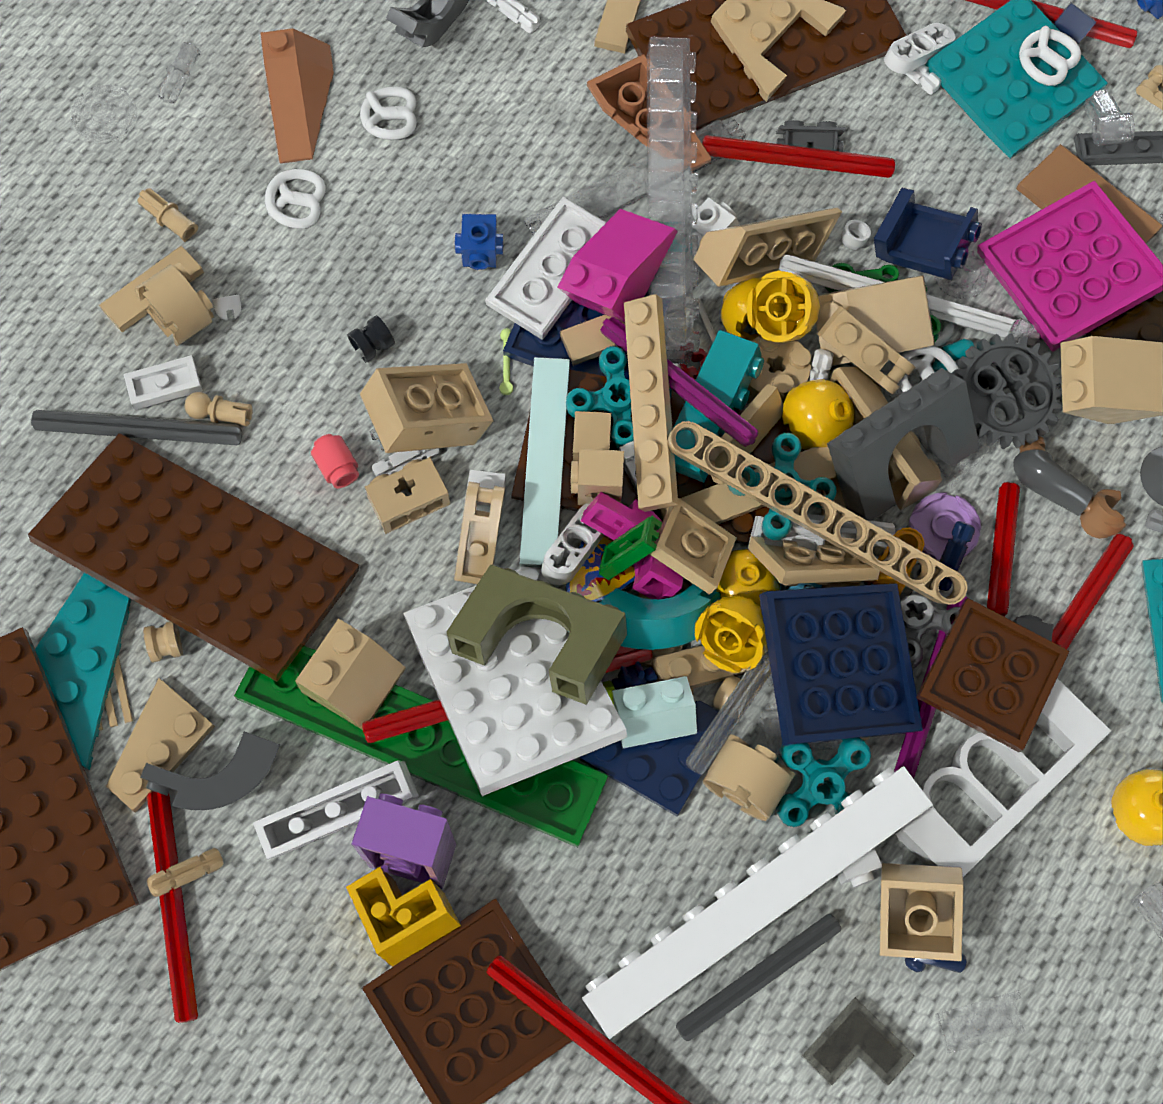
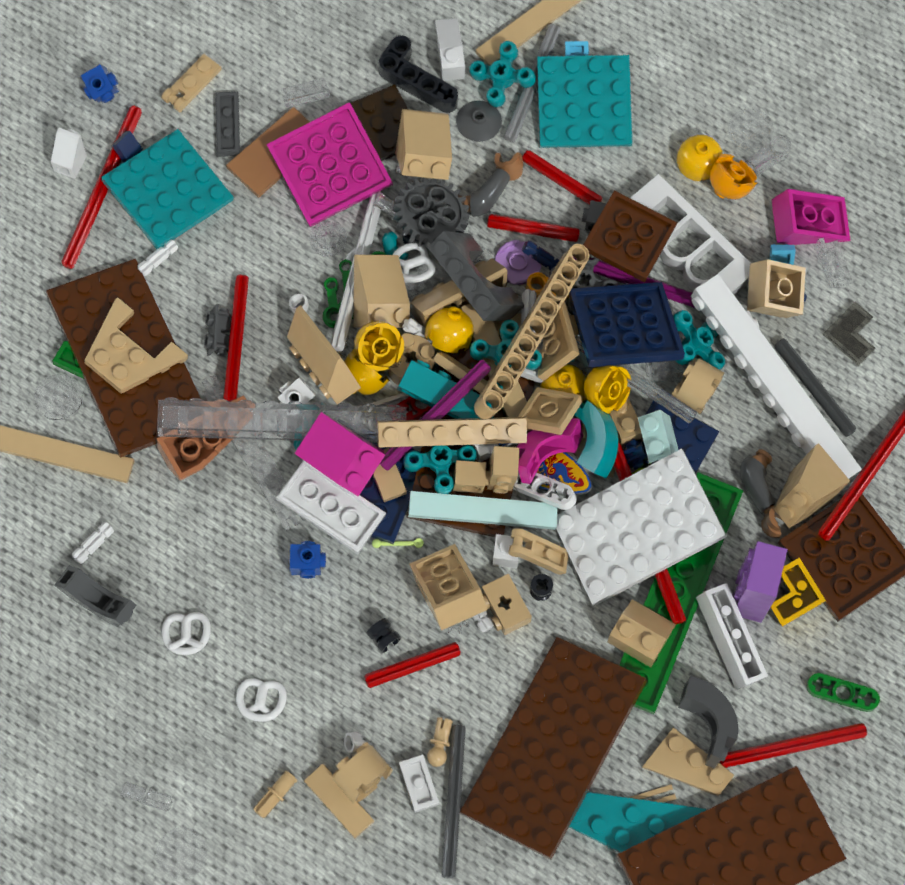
camera: 90 degrees left, 0 degrees up
tan wheel [143,621,183,663] -> none
tan axle [147,848,224,897] -> none
nougat wedge [260,28,334,164] -> none
coral brick [311,434,359,489] -> none
olive arch [446,564,627,705] -> none
green tile [599,515,662,581] -> none
tan tile [713,675,745,714] -> none
tan plate [817,306,916,395] -> none
dark blue panel [874,187,982,281] -> none
white beam [884,23,956,74] -> none
white piece [1019,26,1081,86] -> none
clear piece [1084,90,1135,146] -> none
none -> red axle [364,642,461,688]
none -> black bush [530,574,553,601]
none -> light orange cylinder [709,154,757,200]
none -> dark grey piece [740,449,784,538]
none -> medium azure tile [769,244,796,265]
none -> dark pink slope [771,189,850,245]
none -> tan slope [774,443,850,528]
none -> green beam [806,673,880,712]

